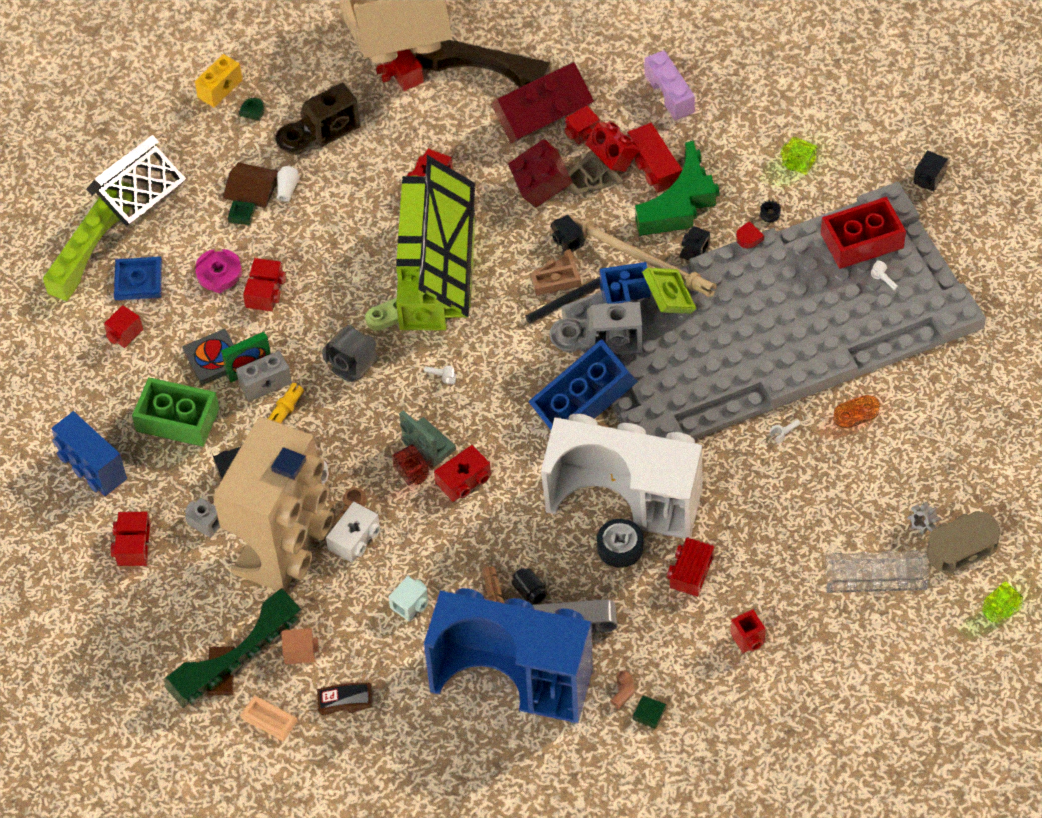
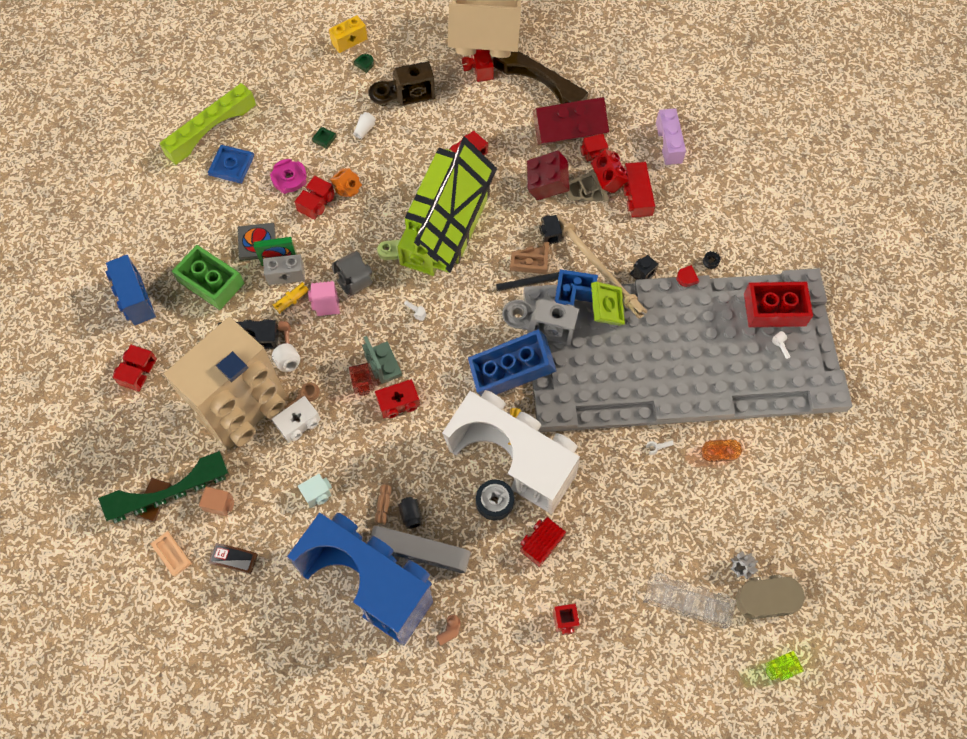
camera: 15 degrees right, 10 degrees up
fence [86,135,186,227] -> none
red brick [104,305,143,348] -> none
reddish brown slope [223,162,279,208] -> none
dark green tile [632,695,666,729] -> none
green arch [635,141,720,236] -> none
clear neon green brick [780,136,817,175] -> none
black brick [913,150,948,192] -> none
none -> bright pink brick [308,281,340,316]
none -> orange brick [330,168,362,197]

